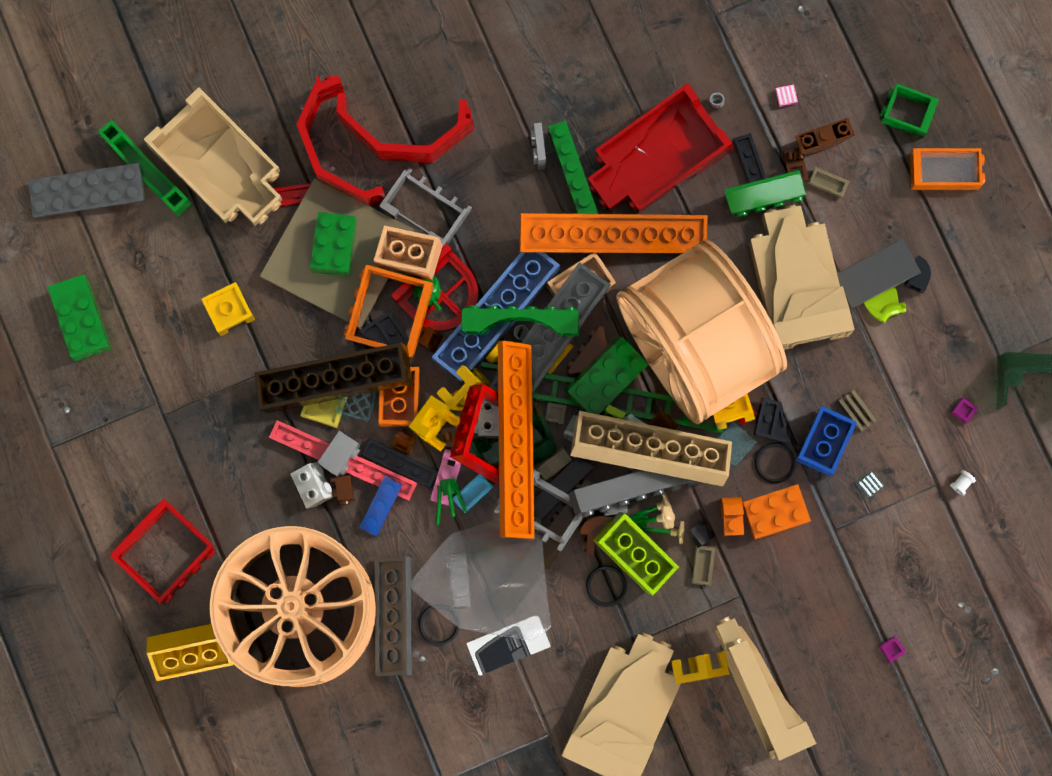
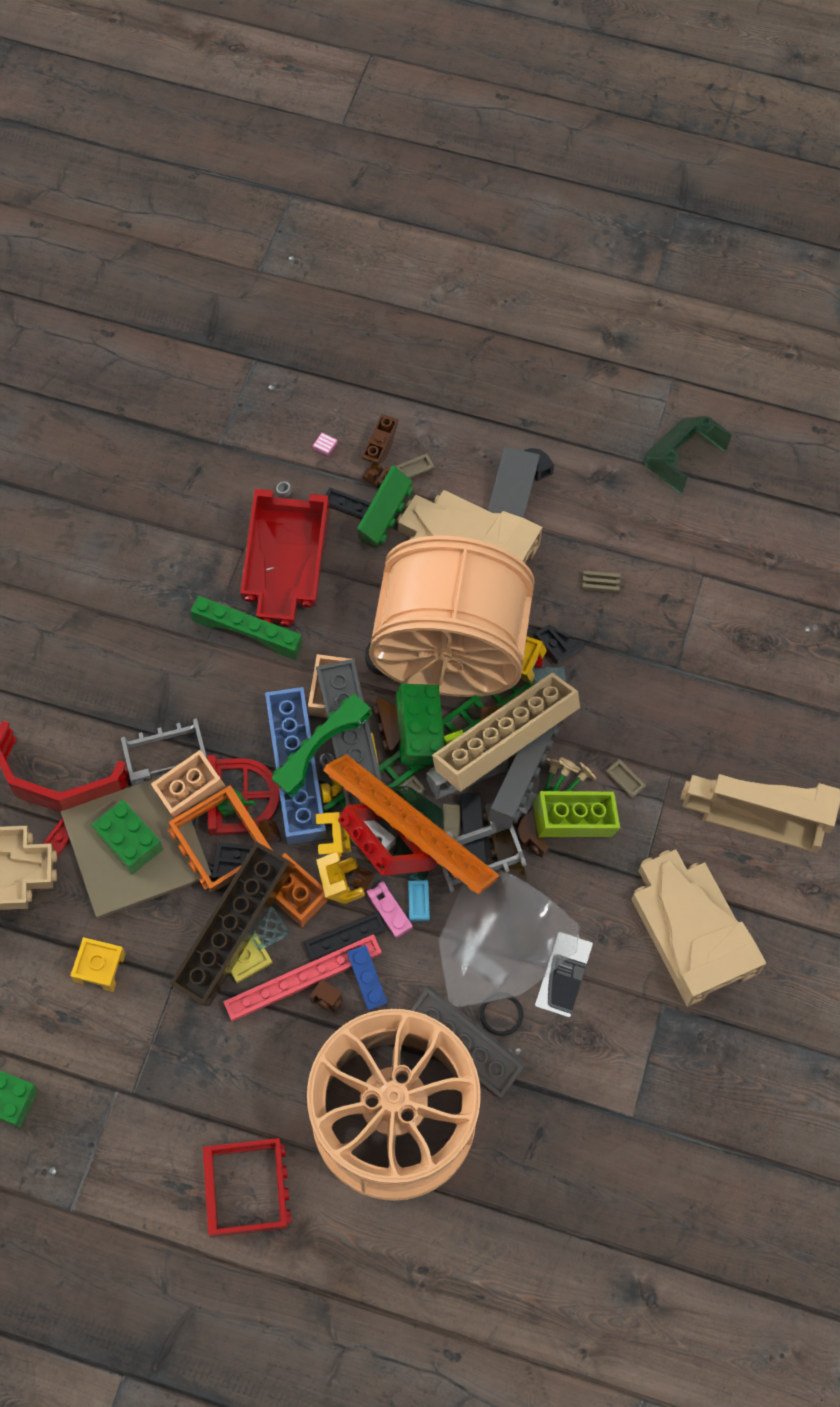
camera: 50 degrees left, 15 degrees down
yellow slope [147,624,233,681] -> none
white brick [291,462,334,509] -> none
light grey brick [318,431,360,477] -> none
red panel [336,93,474,163] -> none
reddish brown tile [392,429,416,455] -> none
green plant [436,478,467,526] -> none
orange plate [519,213,708,253] -> none
light grey plate [531,123,546,170] -> none
black tyre [586,565,627,607] -> none
yellow panel [671,651,730,684] -> none
black tile [687,521,714,548] -> none
orange brick [720,497,744,536] -> none
orange brick [742,484,811,541] -> none
black tyre [755,443,796,483] -> none
blue brick [795,406,857,477] -> none
tile [857,471,884,498] -> none
lime arm [864,287,906,323] -> none
magenta tile [878,636,907,663] -> none
green window [880,83,939,138] -> none
window [910,148,985,190] -> none
magenta tile [950,397,978,424] -> none
white bush [950,470,976,496] -> none

